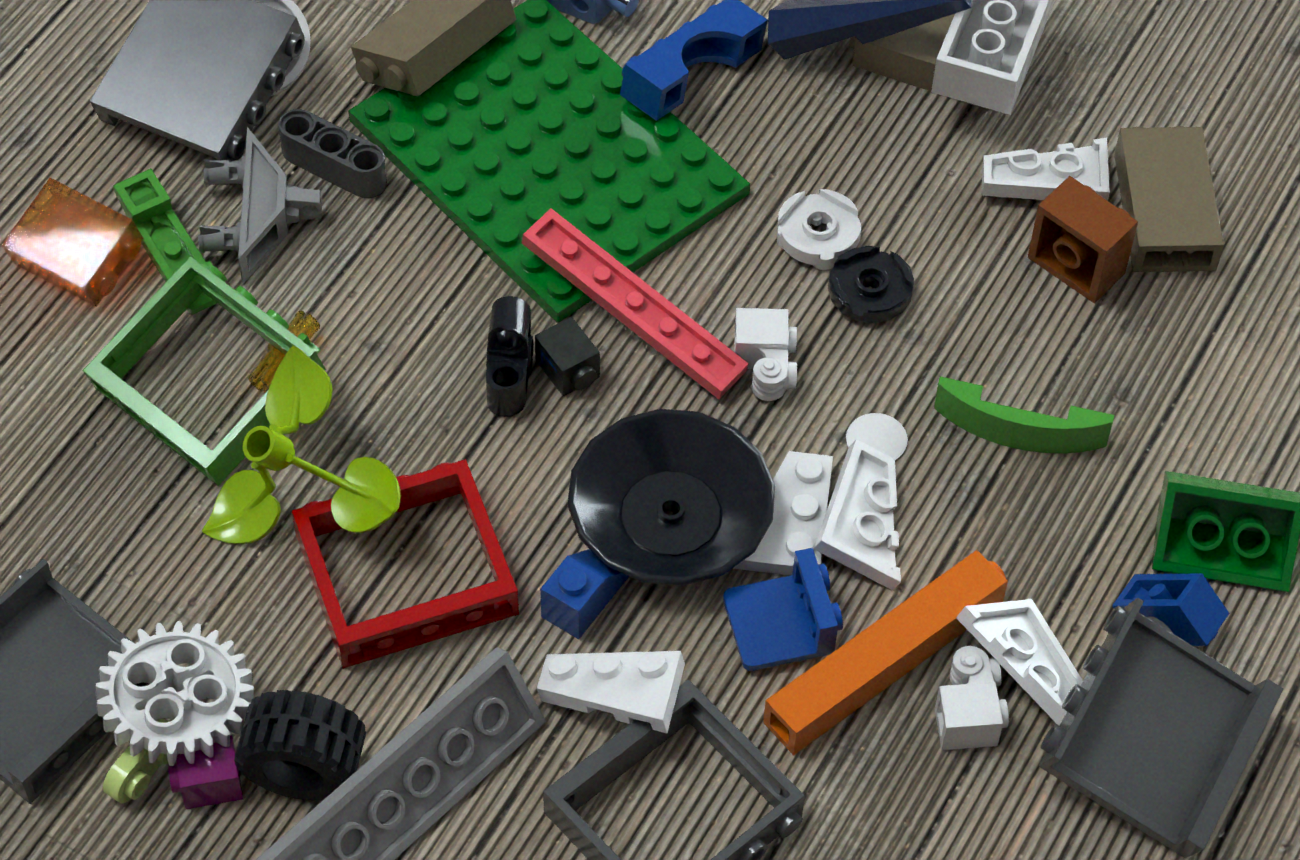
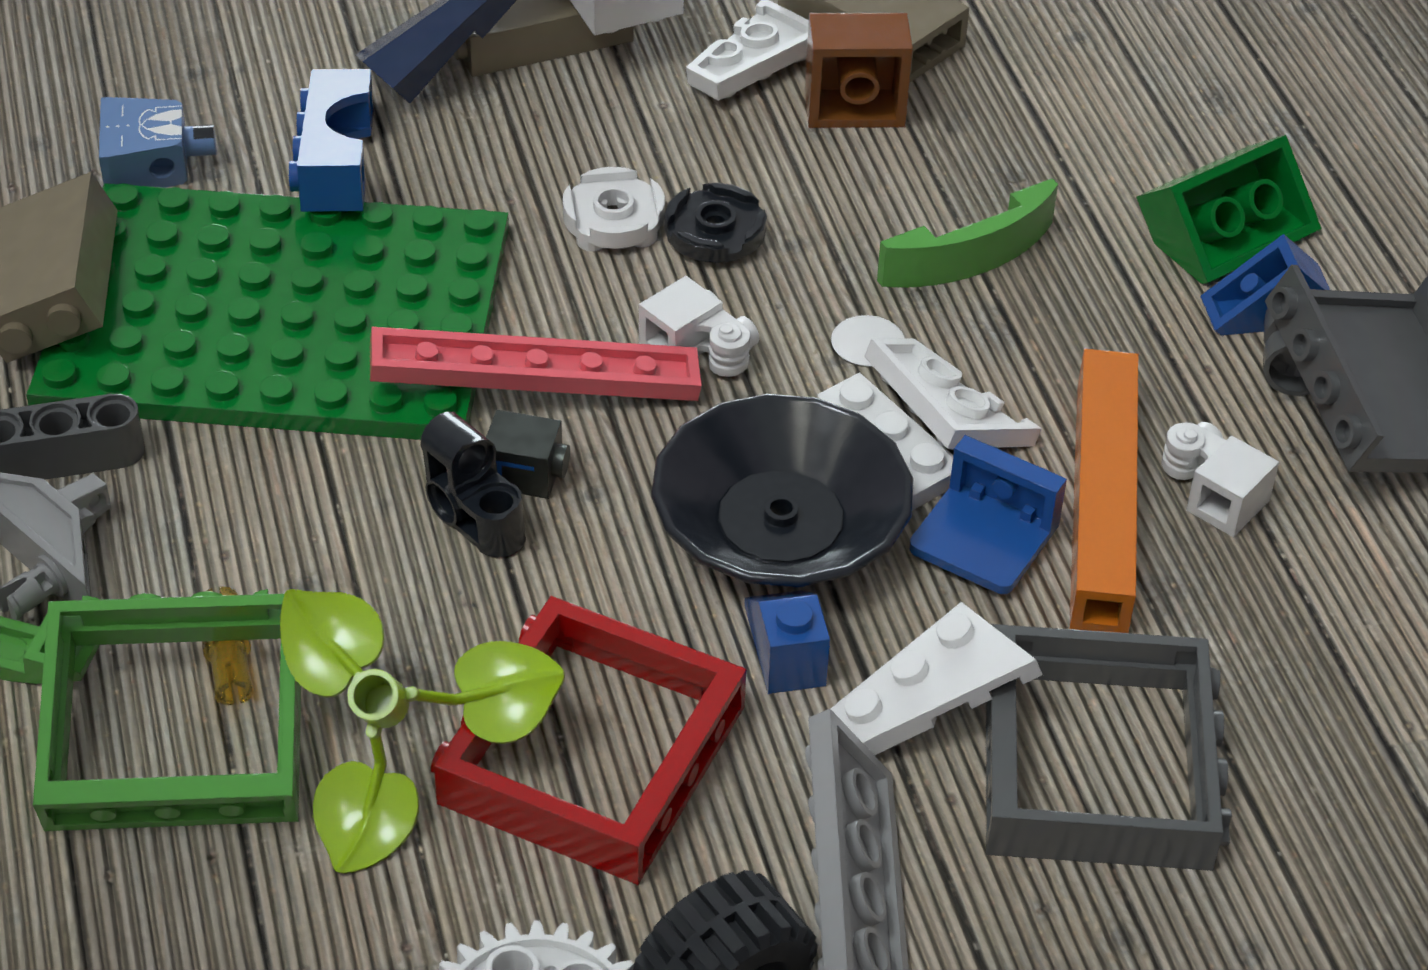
camera: 45 degrees left, 10 degrees down
white wing [956,599,1083,726] -> none

